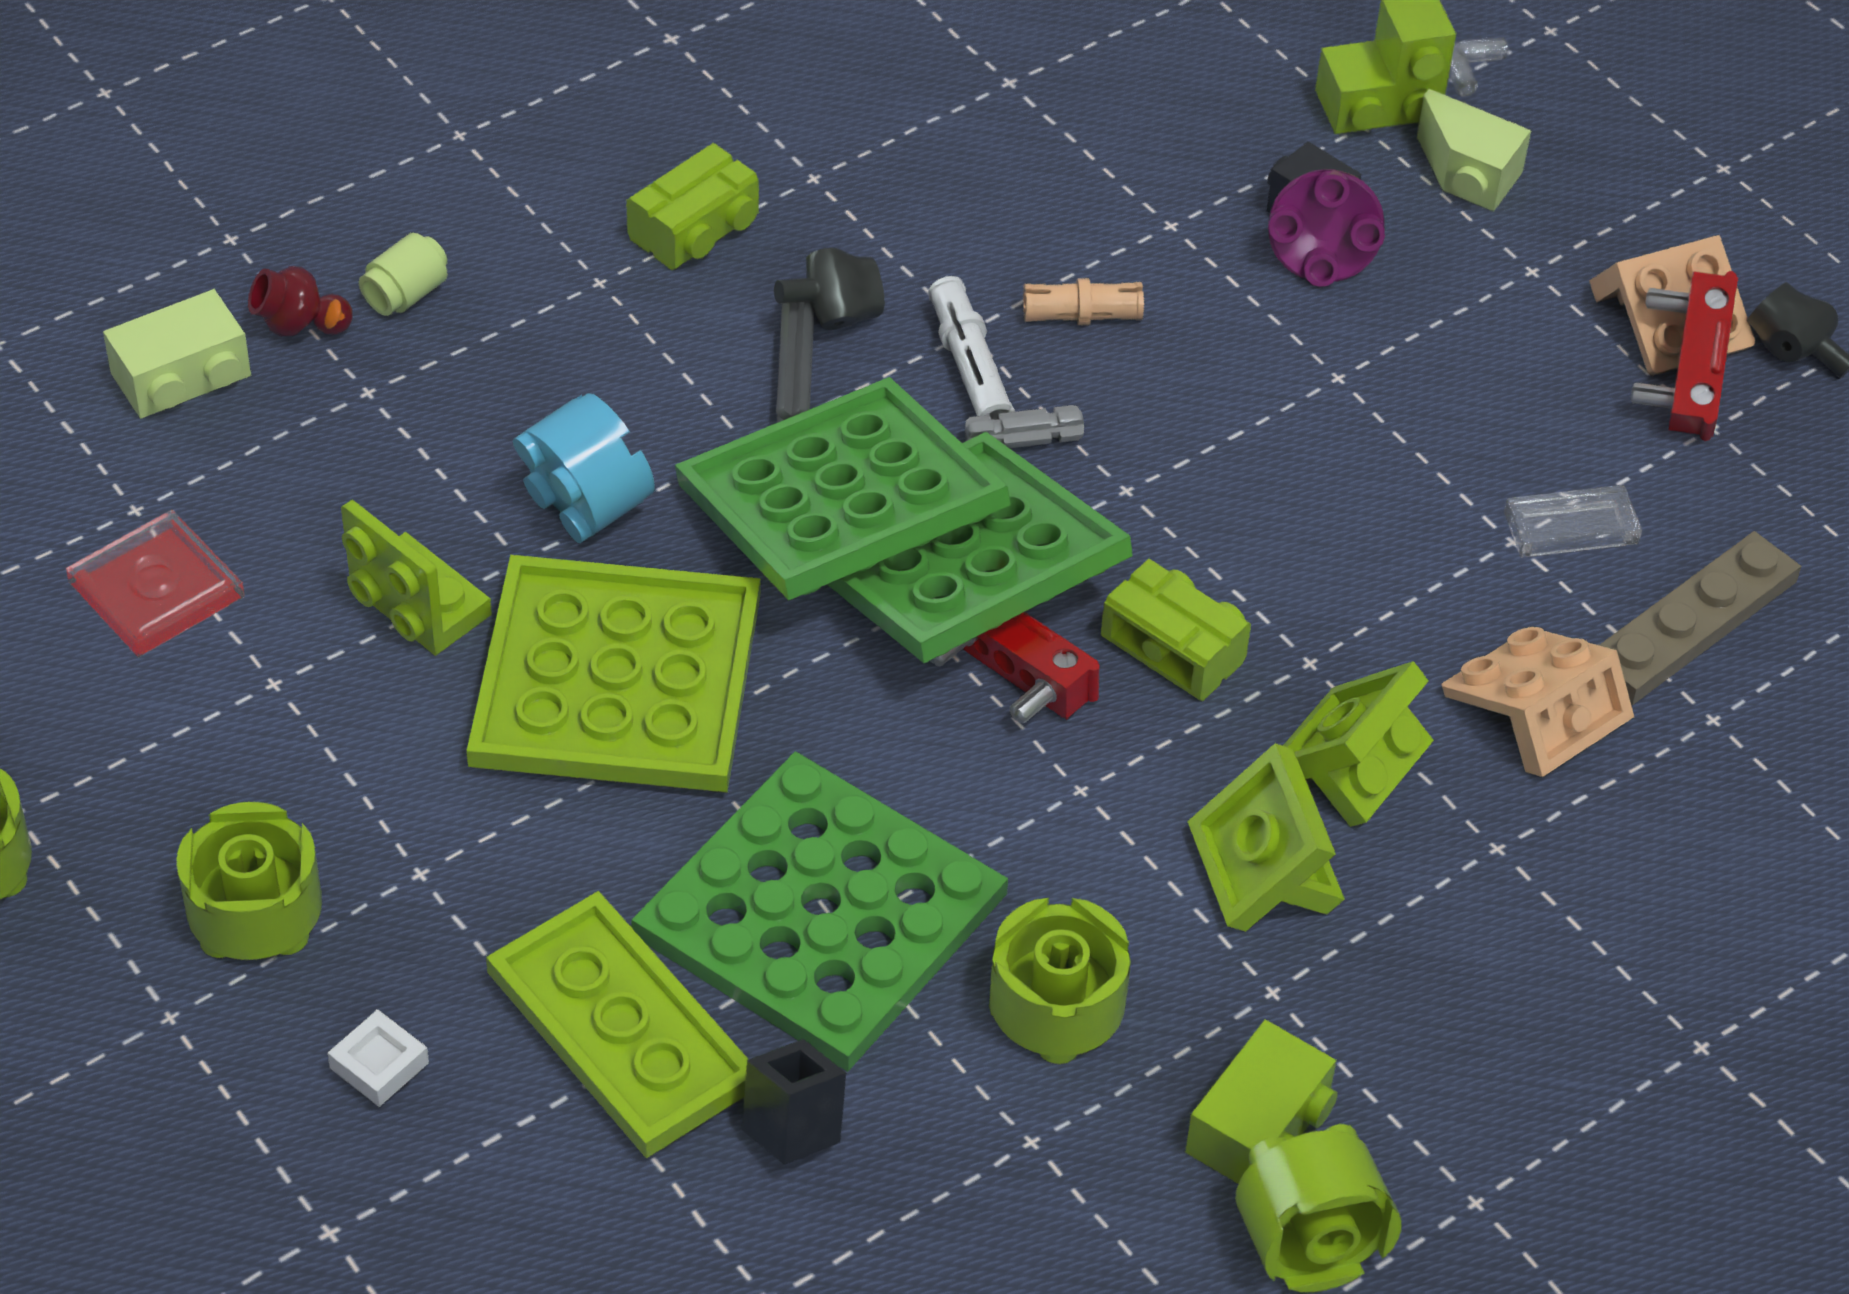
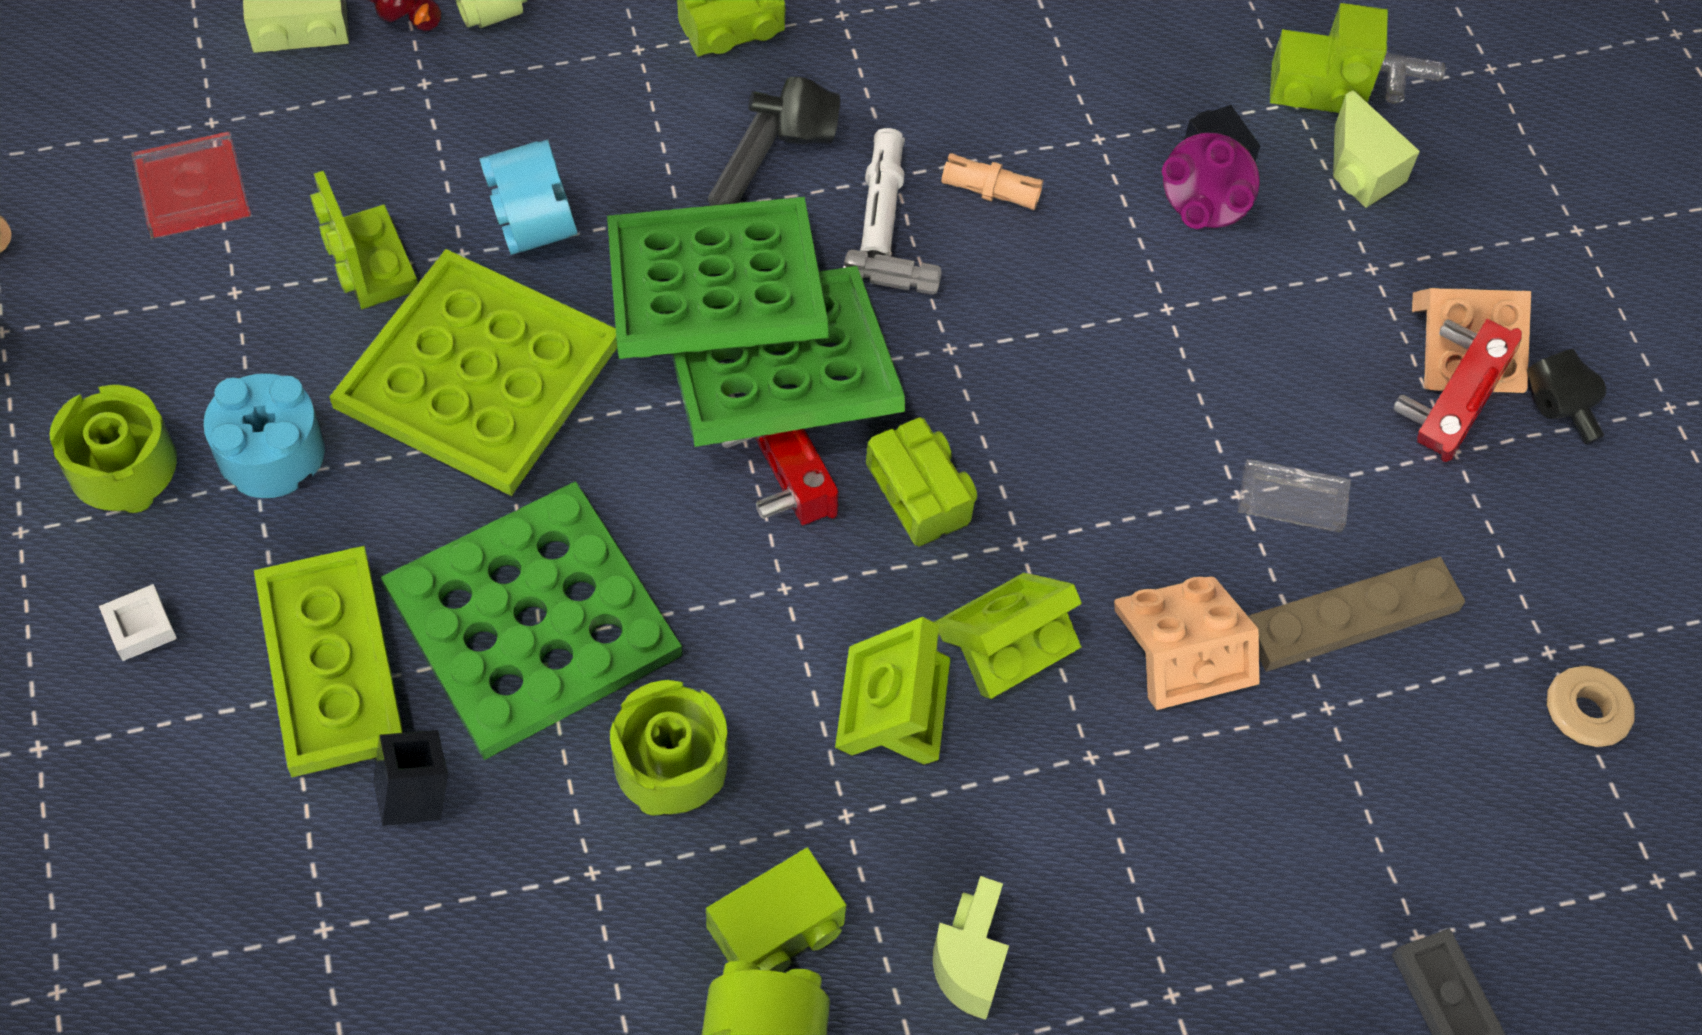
camera: 20 degrees right, 10 degrees up
none -> medium azure brick [204,374,325,498]
none -> yellowish green brick [933,876,1009,1020]

